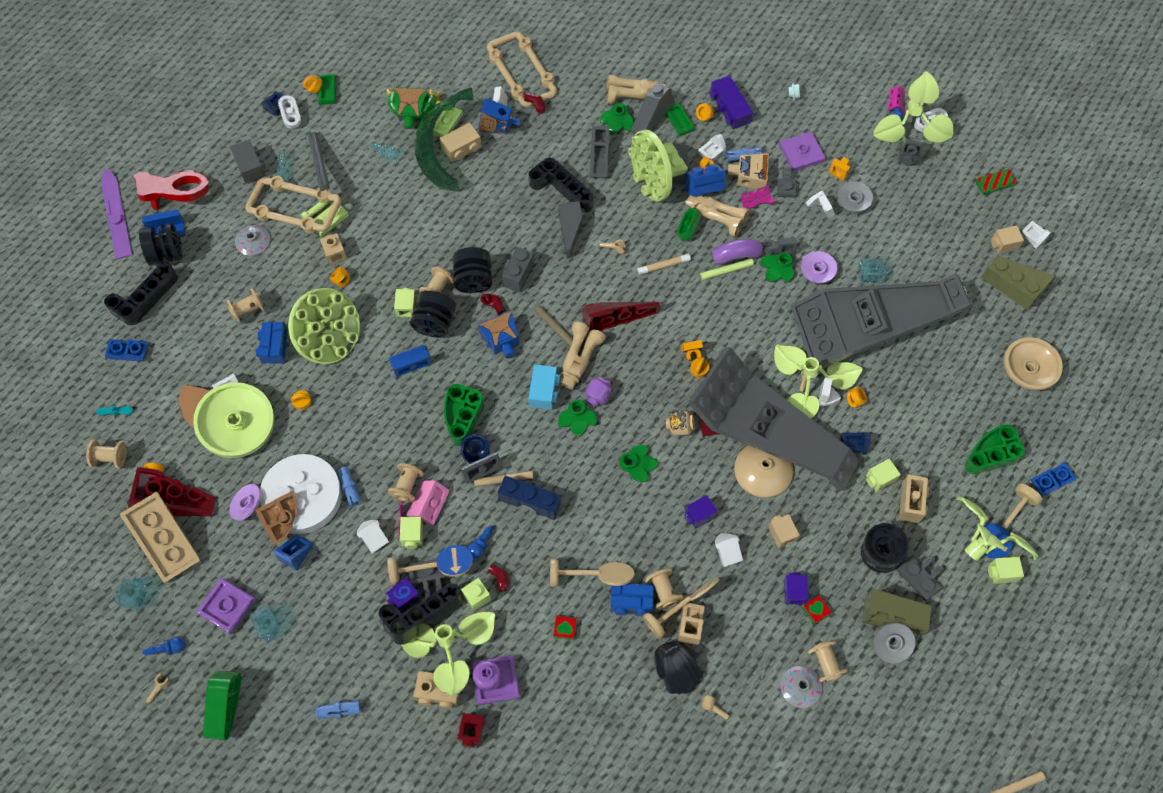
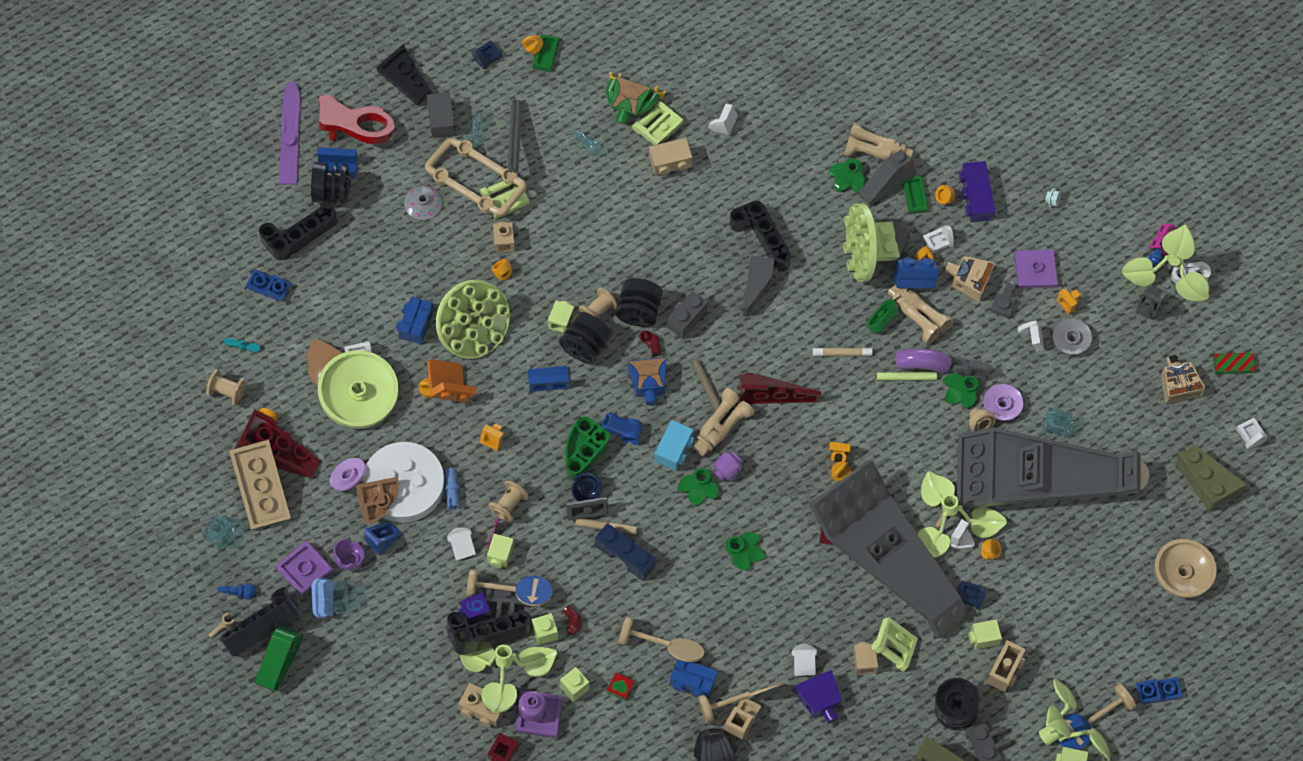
camera: 15 degrees right, 0 degrees up
tan hose [227,289,265,323] -> none
white plate [278,95,301,129] -> none
medium blue pin [316,700,361,720] -> none
bright pink panel [406,481,450,525] -> none
clear green windscreen [414,87,474,191] -> none
blue bar [468,525,493,559] -> none
blue torso [478,98,520,135] -> none
tan bar [487,31,557,108] -> none
dark red arm [524,93,546,114] -> none
dark grey slope [590,126,610,178] -> none
tan hand [600,239,626,254] -> none
tan hose [645,569,683,610] -> none
head [666,410,695,436] -> none
dark purple brick [684,495,717,529] -> none
medium blue pin [725,147,762,162] -> none
tan dish [734,446,793,498] -> none
dark pink piece [741,185,776,208] -> none
dark purple brick [784,572,808,605] -> none
tile [802,595,832,625] -> none
green beam [965,424,1025,474] -> none
tan brick [991,226,1024,254] -> none
none -> black beam [220,587,300,656]
none -> light blue piece [311,578,334,618]
none -> medium lavender hair [333,538,365,570]
none -> black wing [376,44,431,105]
none -> orange bracket [427,359,477,402]
none -> light orange tile [480,423,504,451]
none -> yellowish green brick [560,667,589,702]
none -> blue piece [602,412,643,445]
none -> dark purple torso [794,670,841,724]
none -> yellowish green plate [871,617,918,671]
none -> tan brick [969,408,996,432]
none -> torso [1161,355,1205,404]

